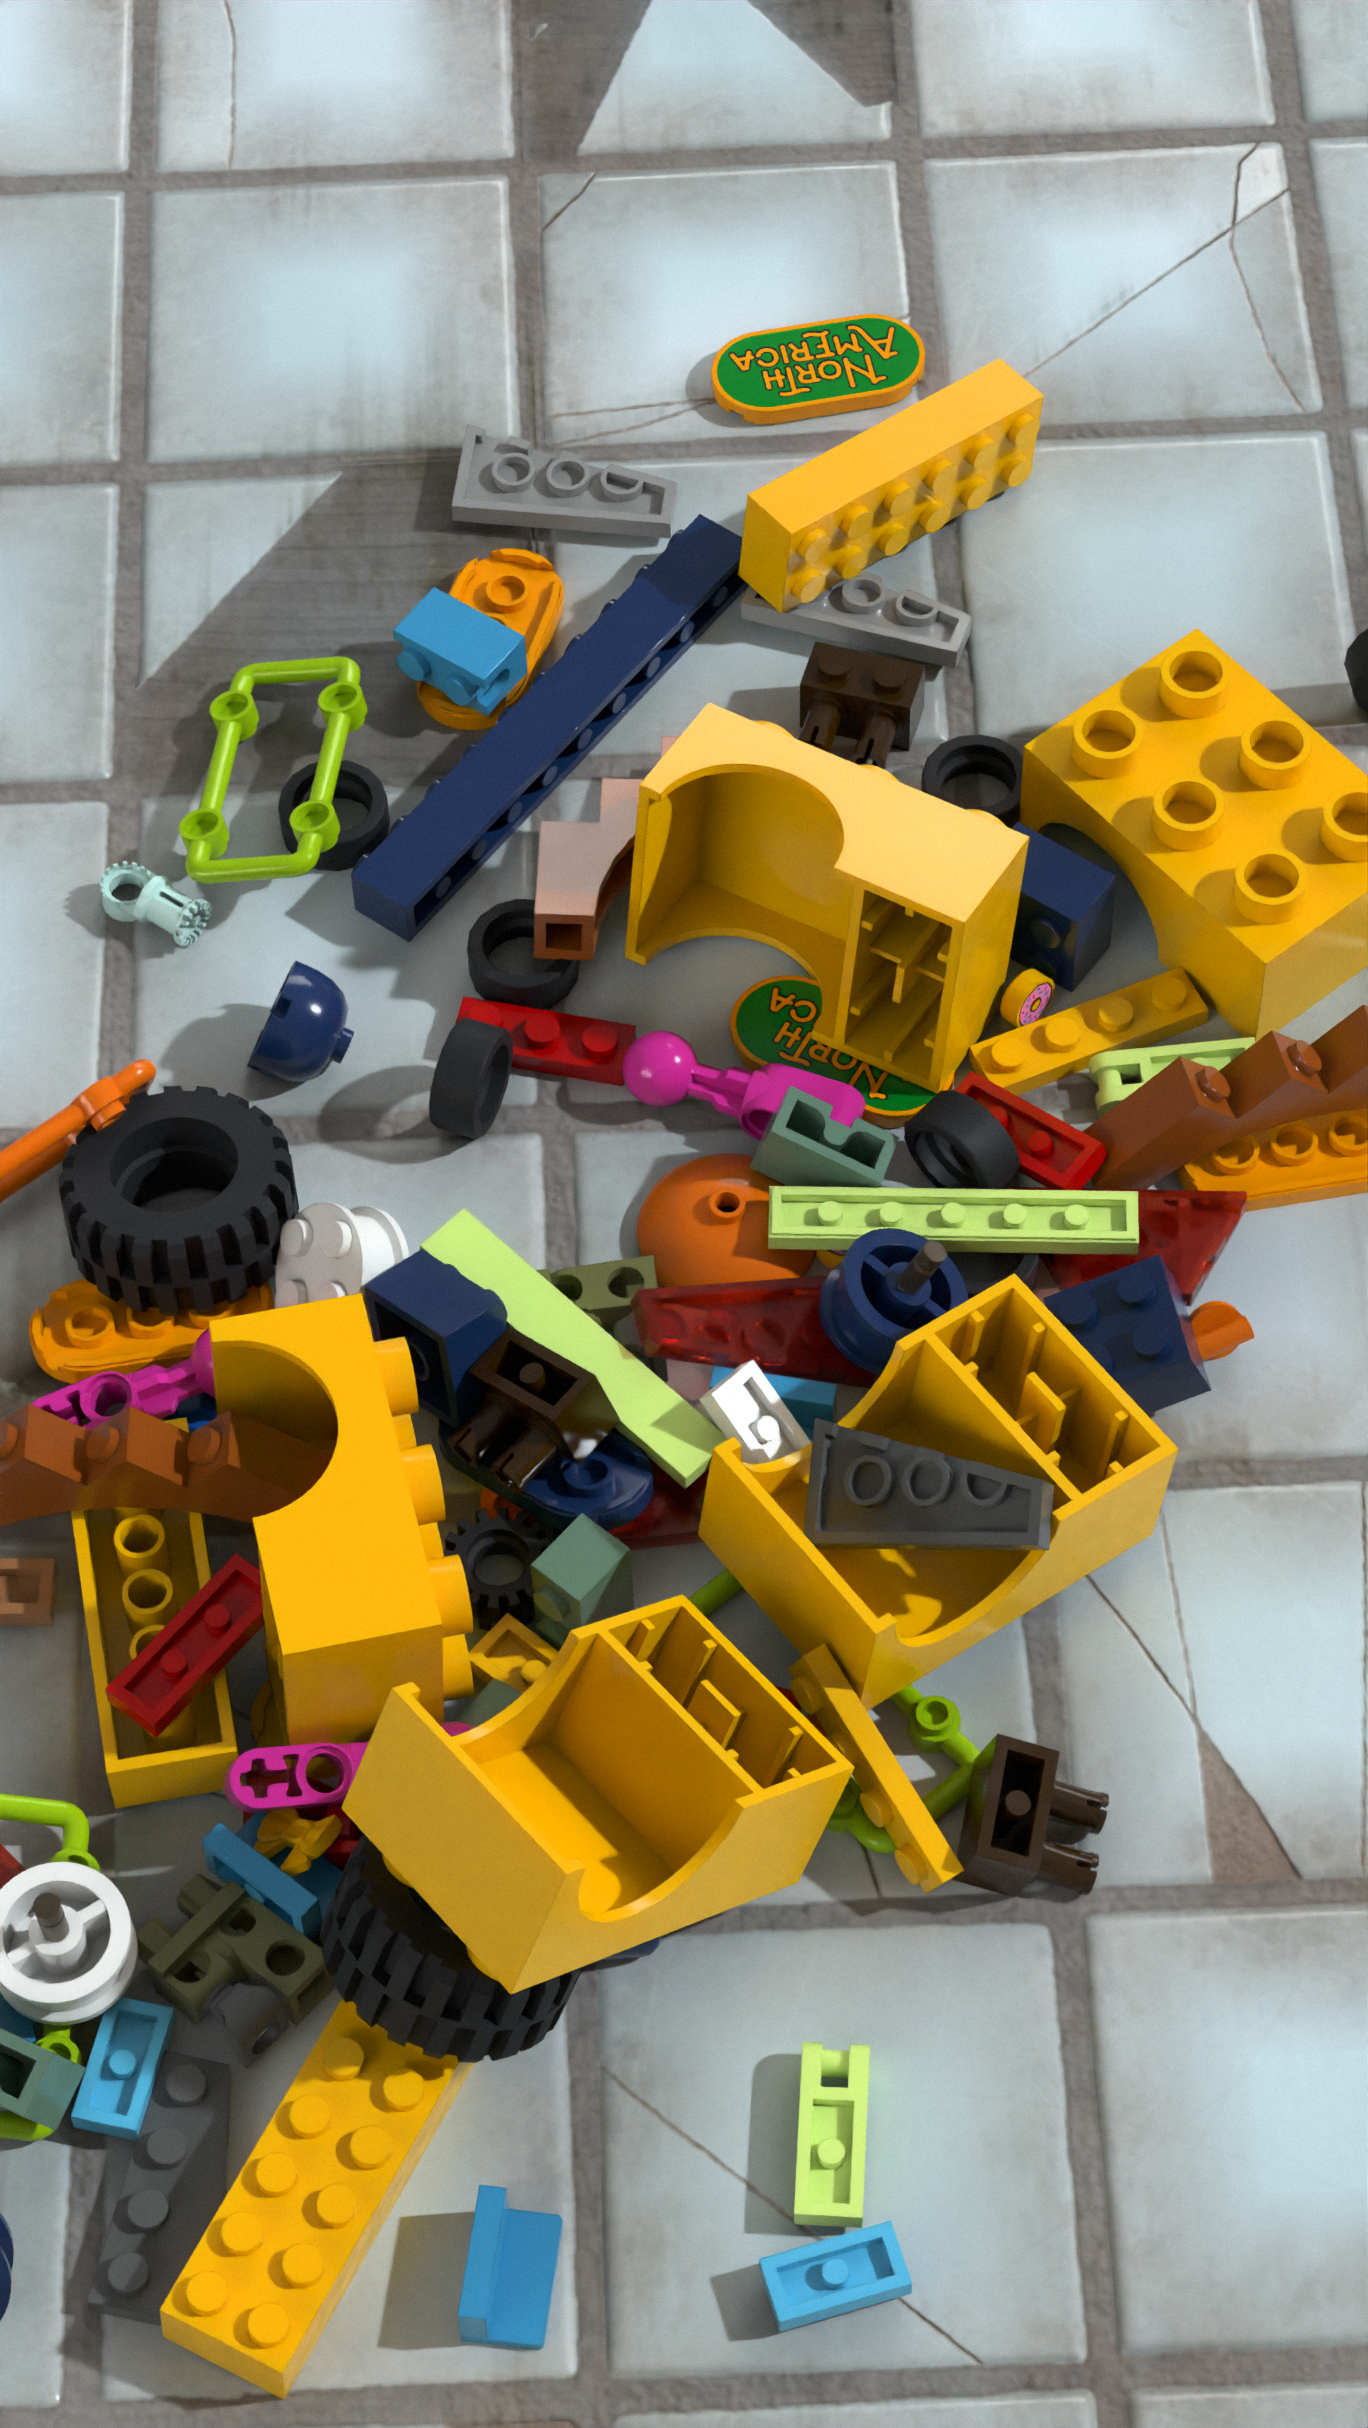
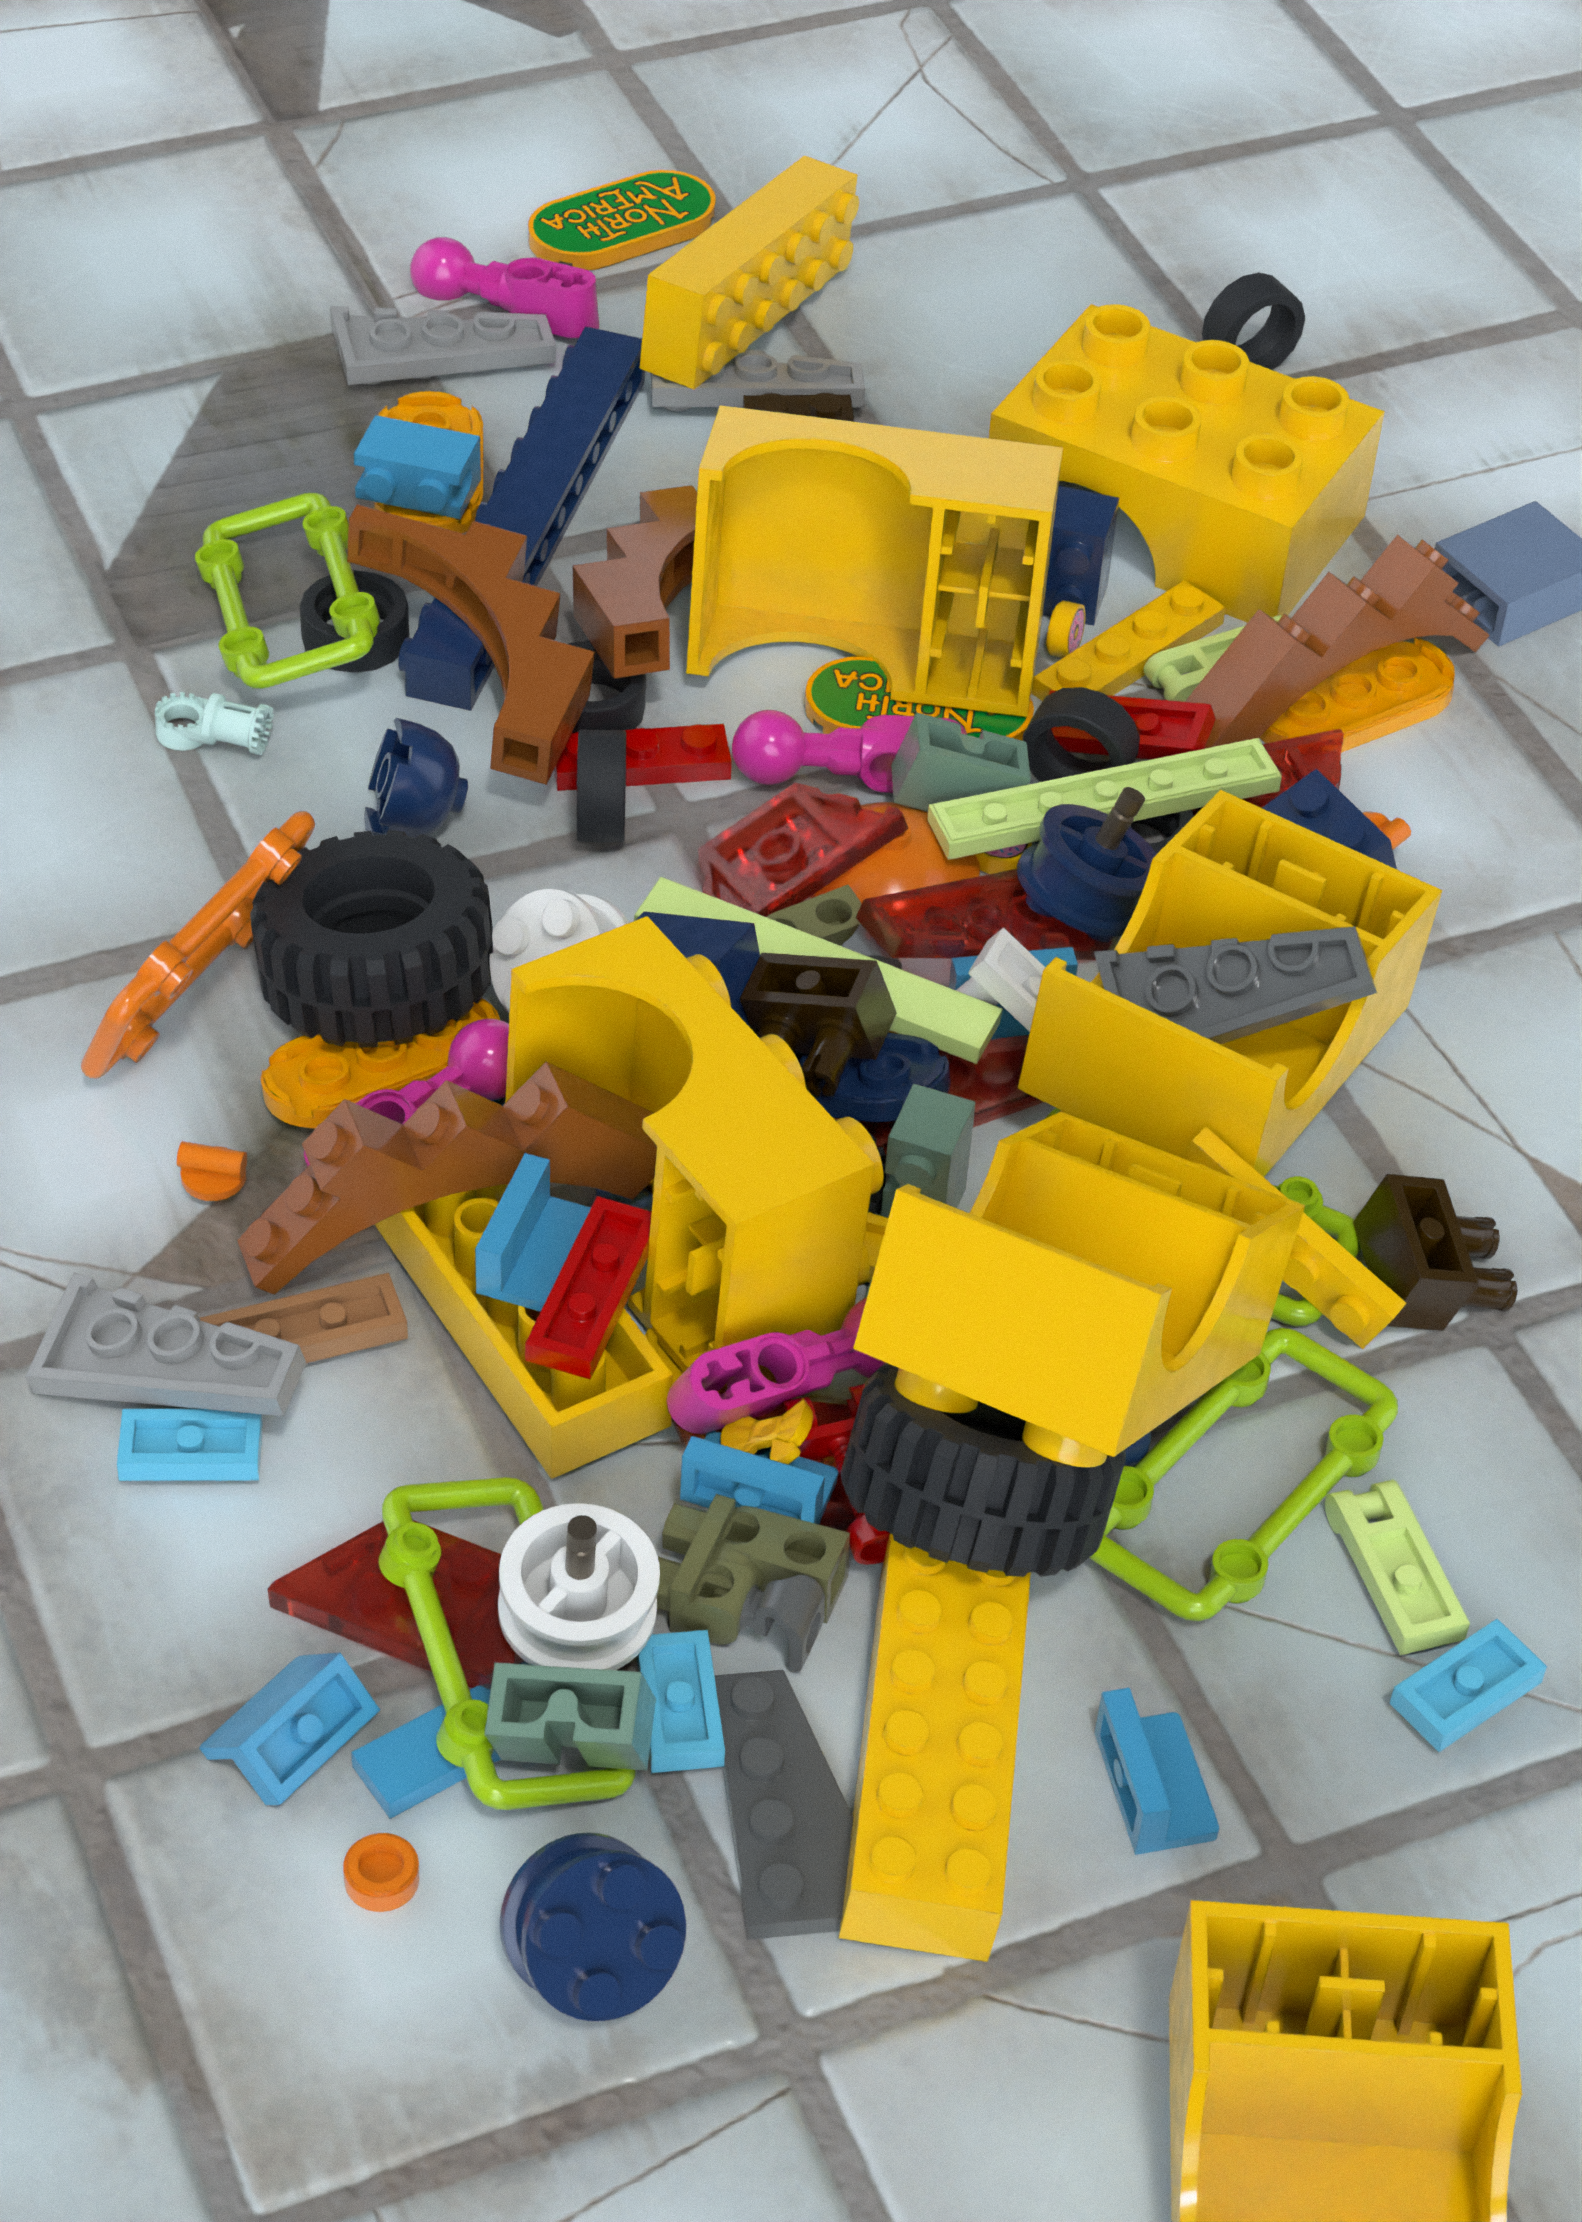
camera: 25 degrees left, 10 degrees down
none -> dark orange arch [347,504,595,785]
none -> dark pink beam [410,237,599,338]
none -> dark azure panel [475,1153,591,1312]
none -> clear red wing [698,782,909,917]
none -> lime bar [1089,1328,1398,1621]

